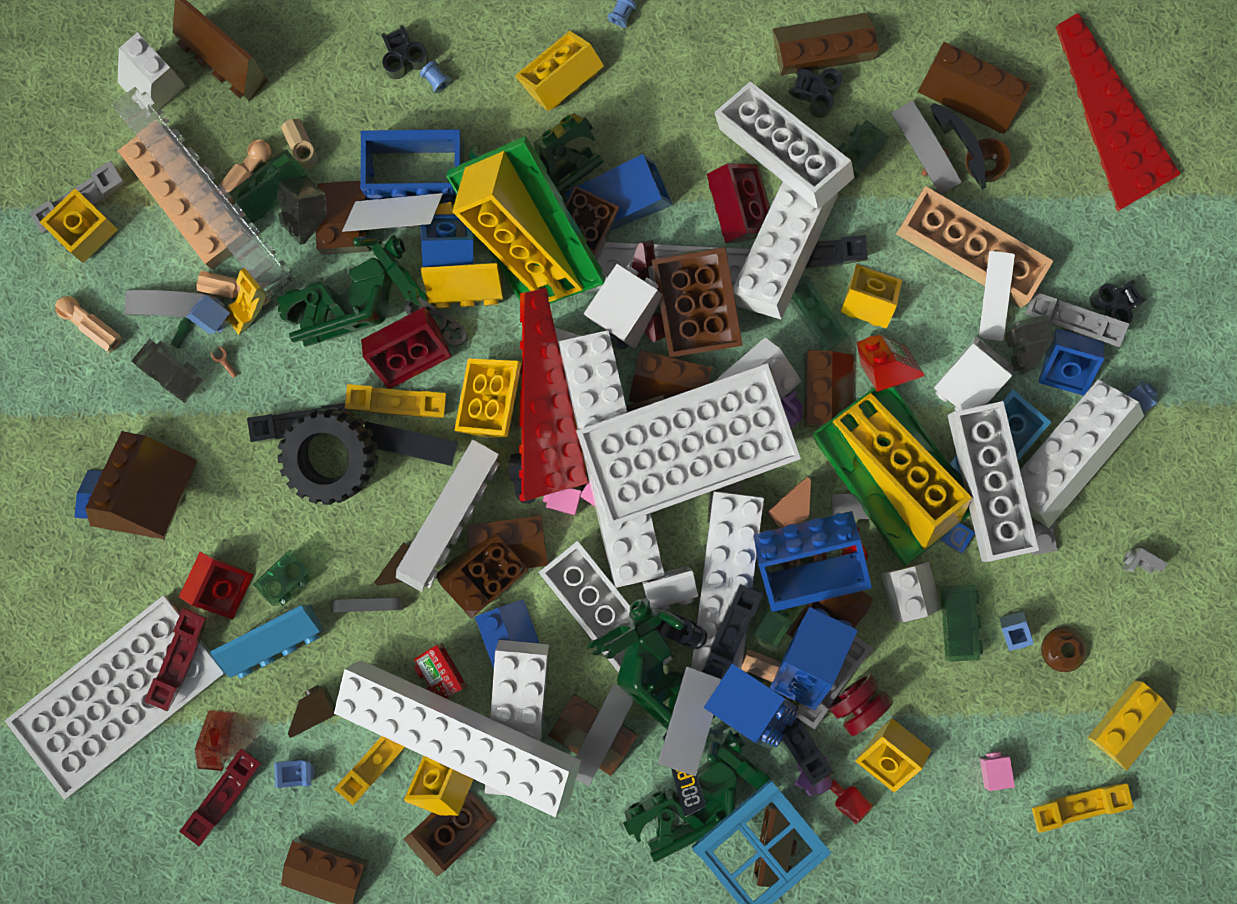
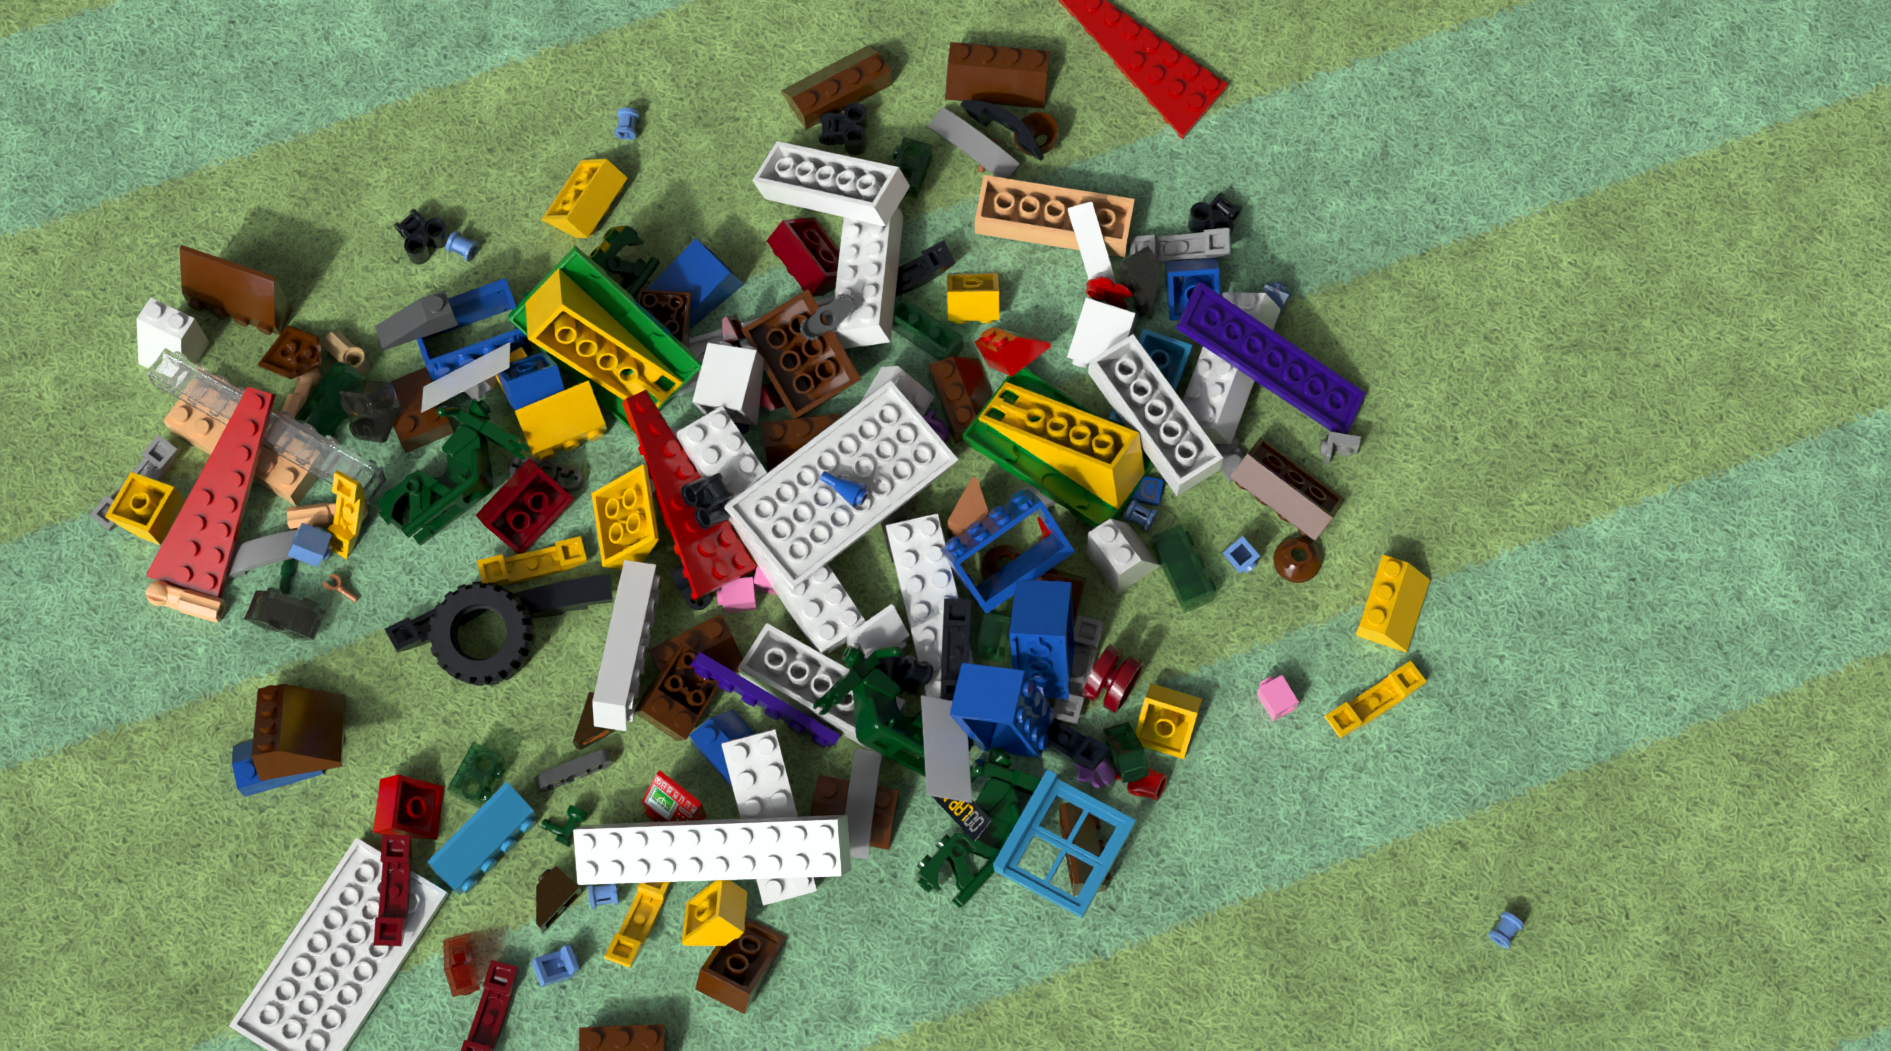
camera: 20 degrees left, 15 degrees down
none -> wing [146,387,276,598]
none -> reddish brown tile [258,325,321,380]
none -> dark grey slope [375,290,458,351]
none -> dark green piece [541,805,589,848]
none -> medium blue bush [588,883,619,909]
none -> black piece [681,473,735,530]
none -> dark purple plate [690,652,840,748]
none -> dark grey piece [800,294,856,341]
none -> blue cone [820,471,869,508]
none -> red plate [1085,277,1133,310]
none -> clear green brick [1103,722,1149,783]
none -> medium blue bush [1124,499,1158,532]
none -> dark purple plate [1176,282,1365,434]
none -> slope [1230,437,1345,541]

